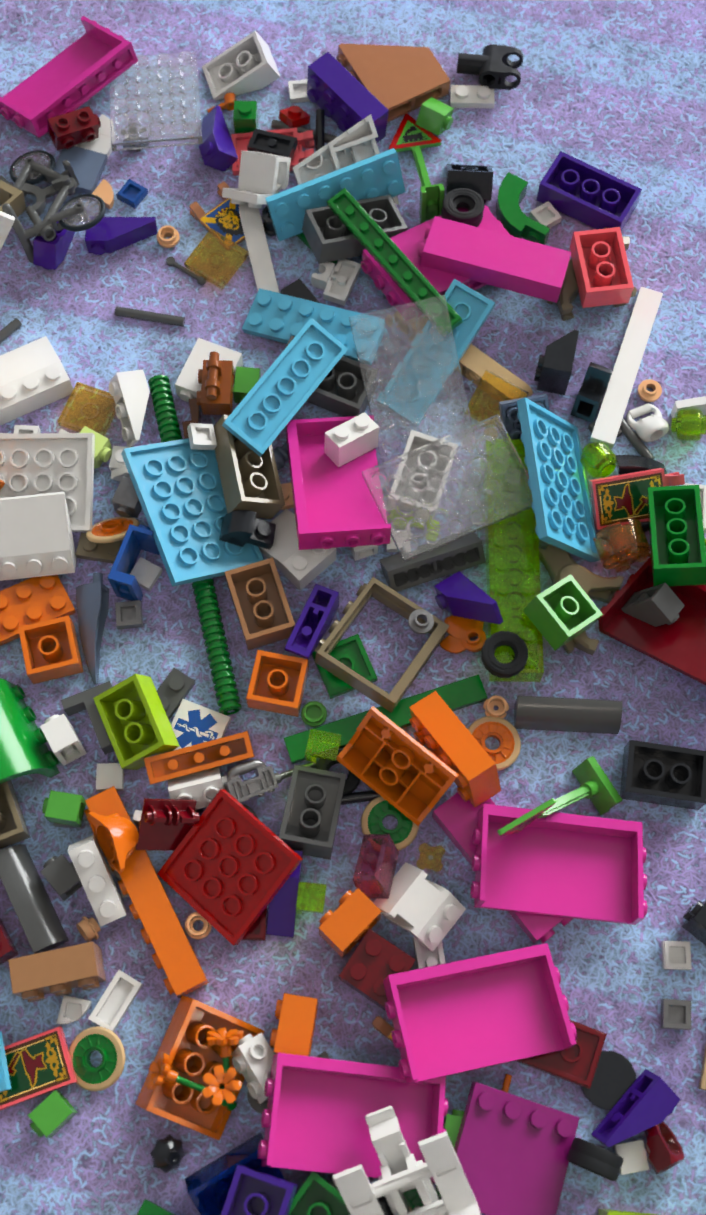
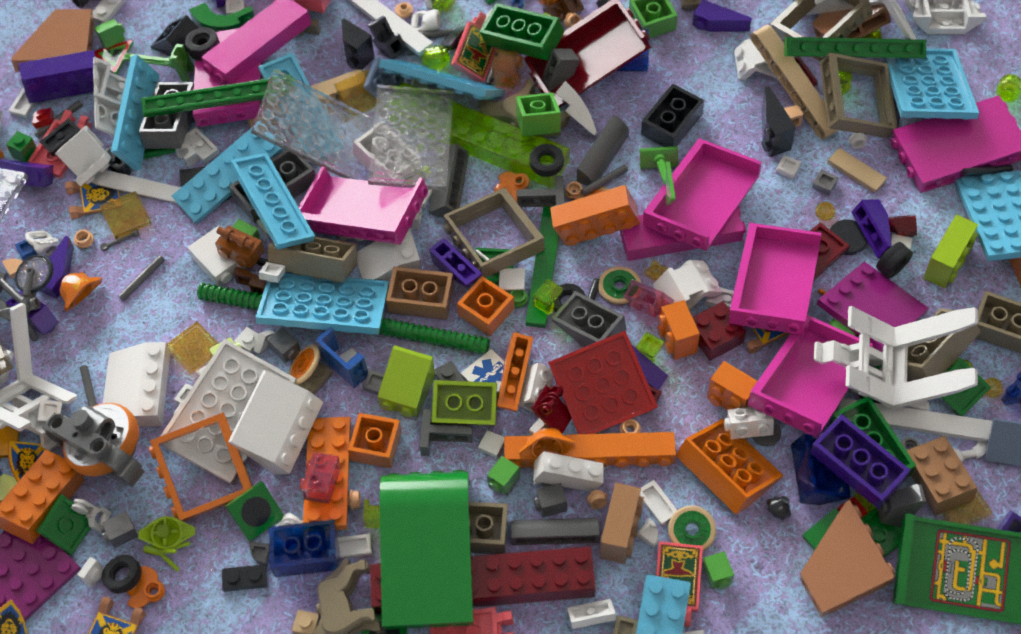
camera: 60 degrees left, 10 degrees down
white brick [40,714,87,766] -> none
sand blue piece [76,573,109,684] -> none
white slope [109,370,150,447] -> none
orange plant [147,1027,244,1111] -> none
black brick [219,510,276,550] -> none
flat silver piece [224,759,318,803] -> none
black bar [316,109,325,151] -> none
brick [324,412,379,468] -> none
orange piece [336,706,459,826] -> none
flat silver plate [408,609,434,634] -> none
dark purple slope [434,571,503,624] -> none
none -> white piece [25,230,59,257]
none -> orange hat [60,272,102,312]
none -> lime slope [378,345,435,418]
none -> white piece [475,250,525,291]
none -> dark grey bracket [517,176,564,207]
none -> white slope [556,81,597,136]
none -> dark grey bar [580,165,628,196]
none -> clear yellow plate [815,202,835,221]

